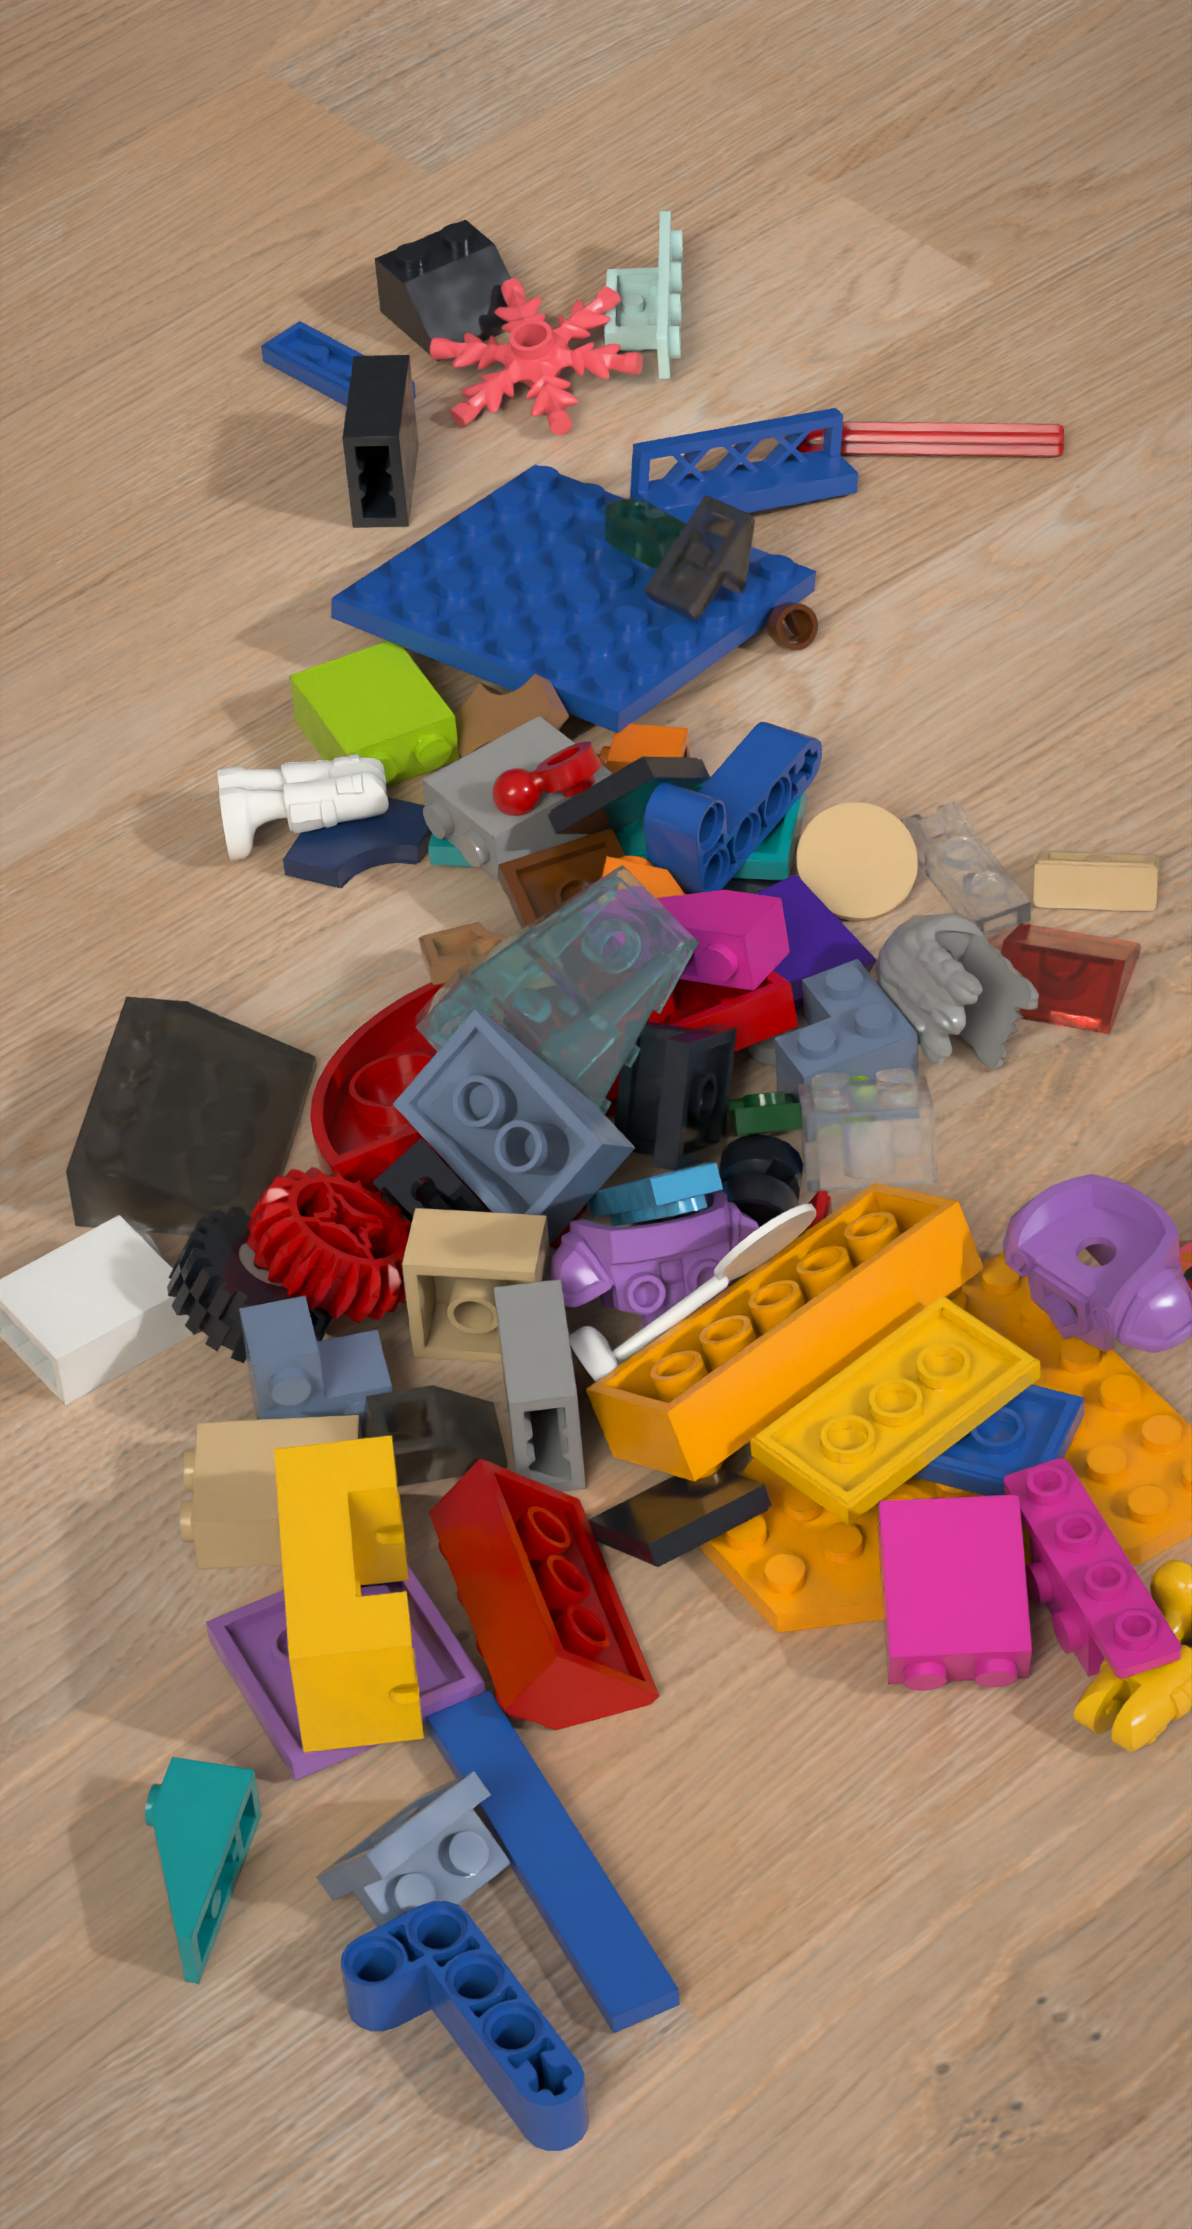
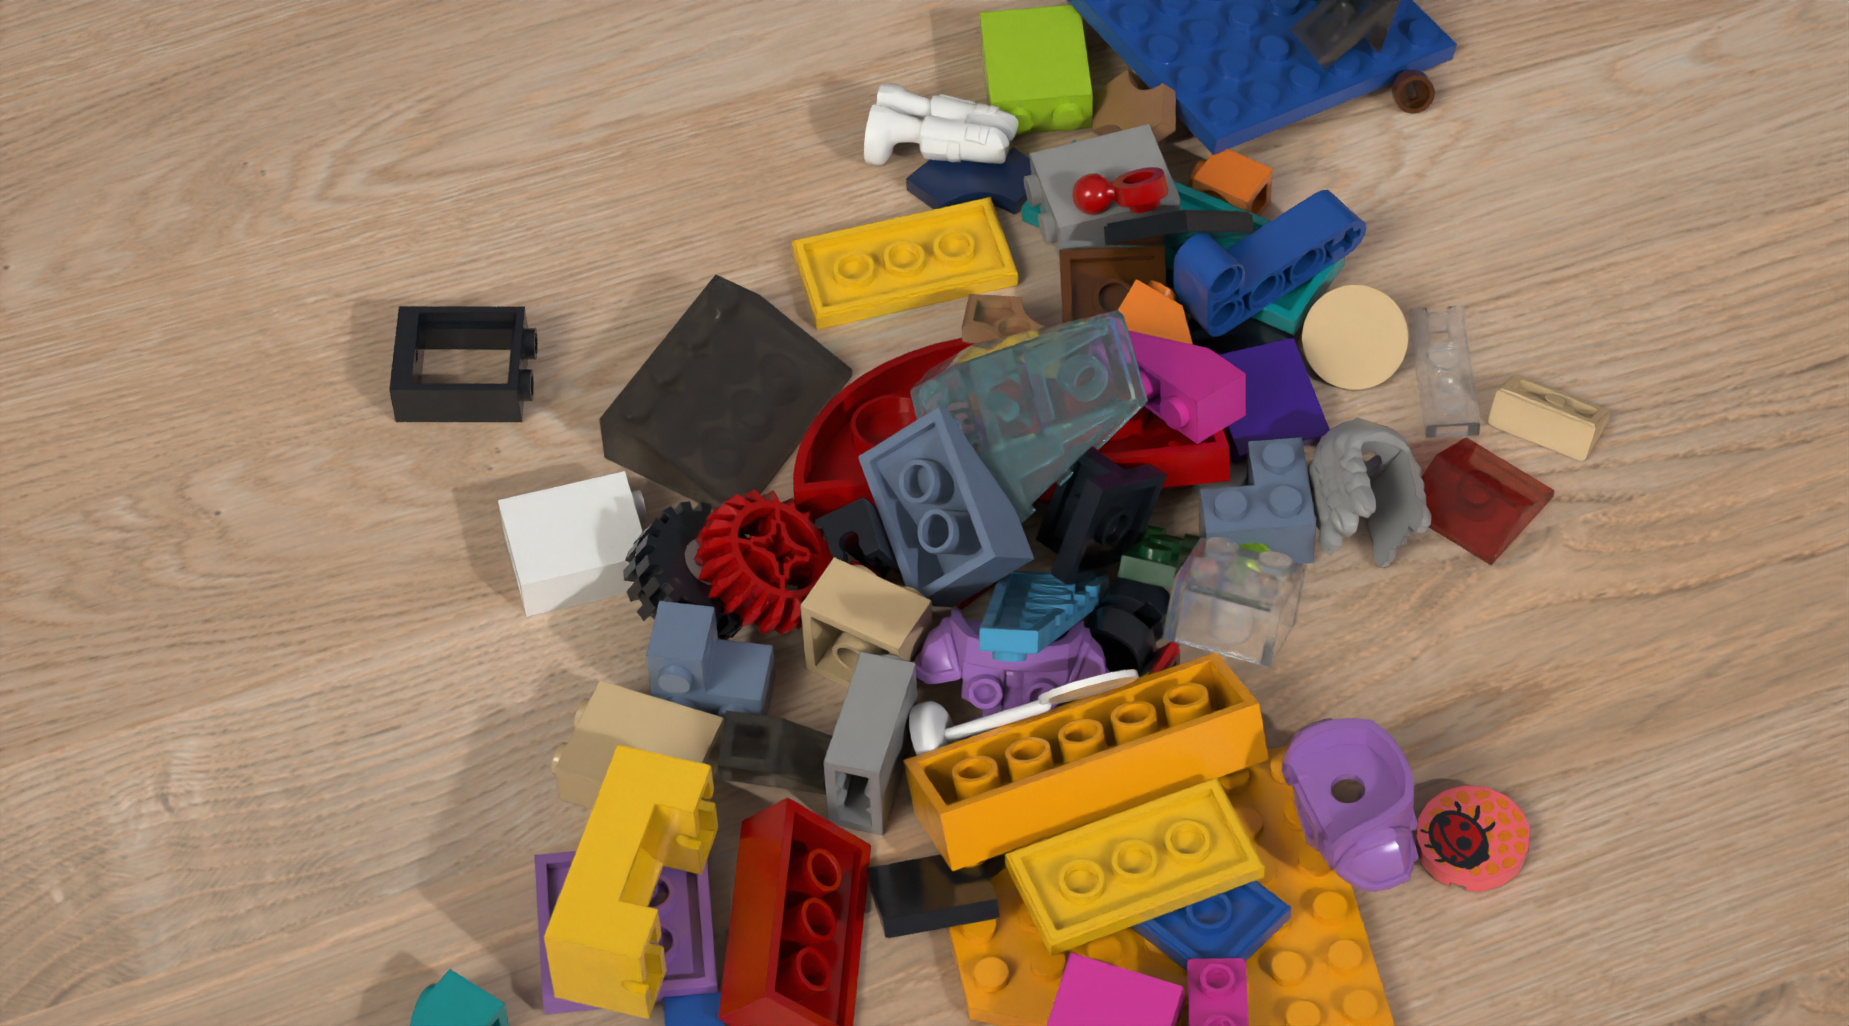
camera: 20 degrees right, 10 degrees up
none -> yellow tile [791,197,1018,330]

